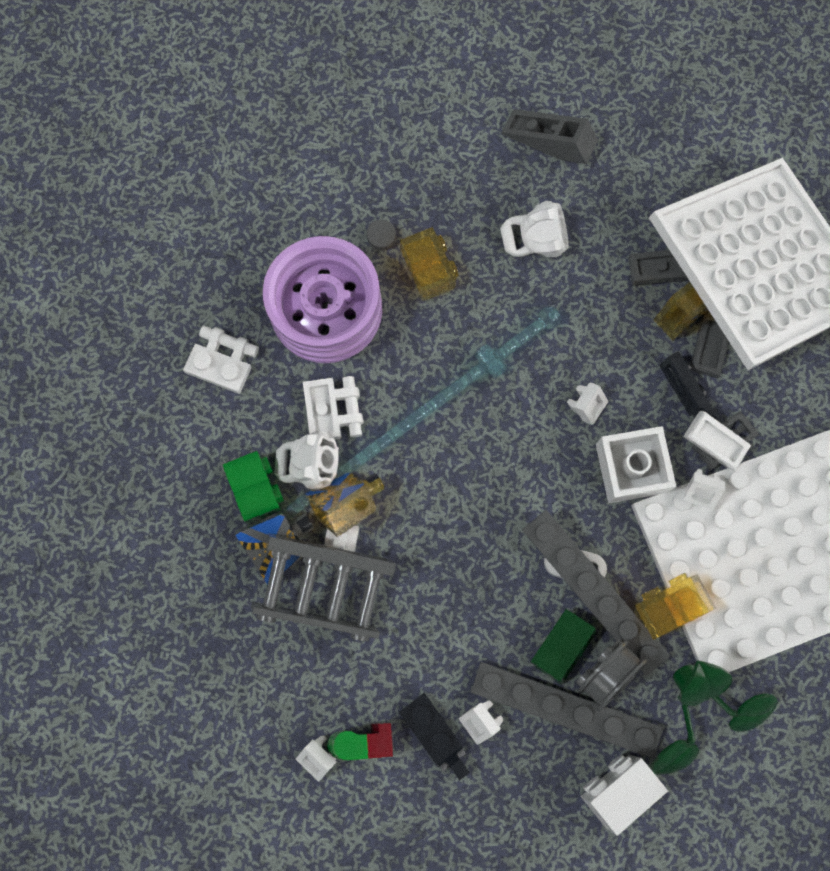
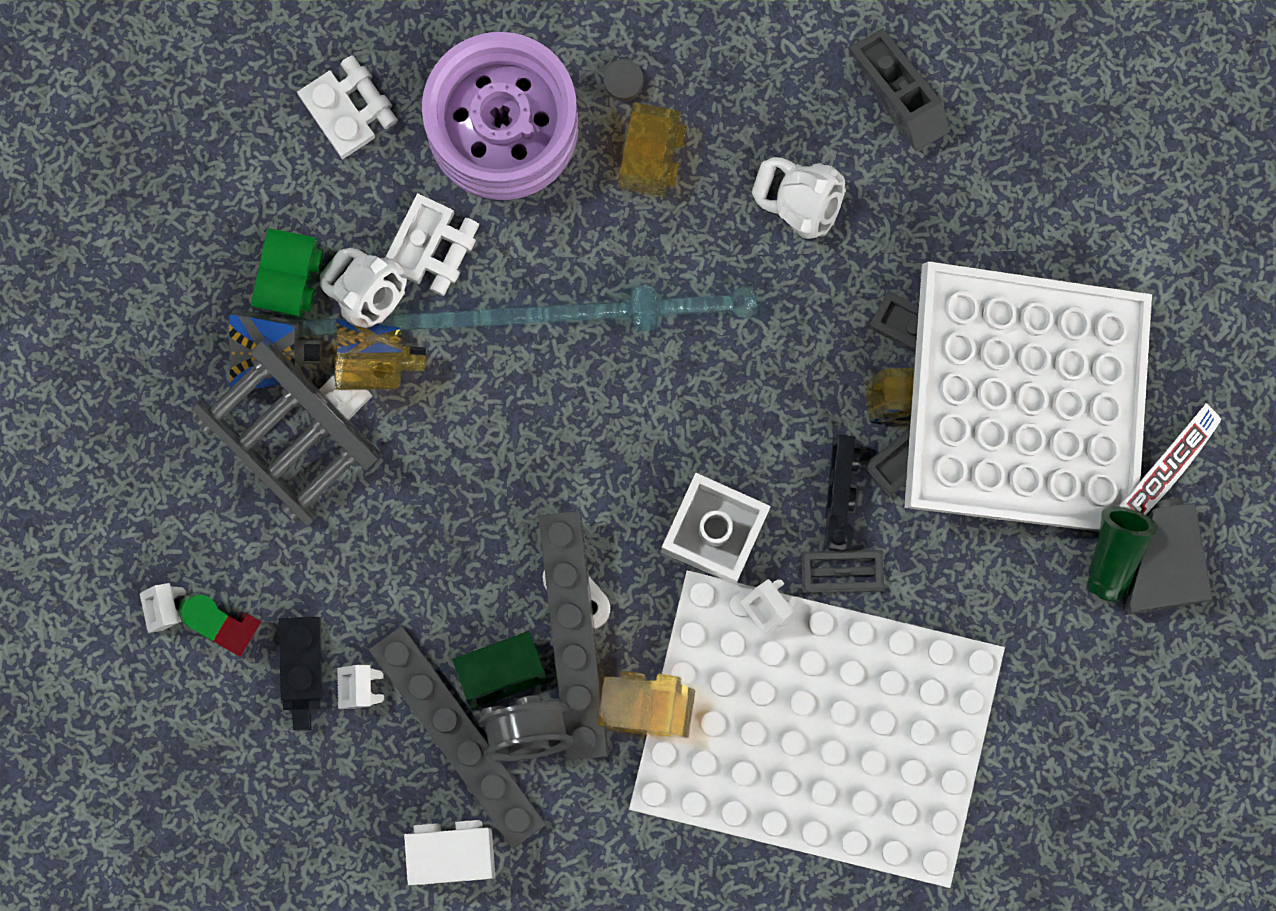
camera: 35 degrees right, 5 degrees up
white tile [567,382,608,425] -> none
dark green plant [648,660,779,775] -> none
white tile [683,411,751,471] -> none

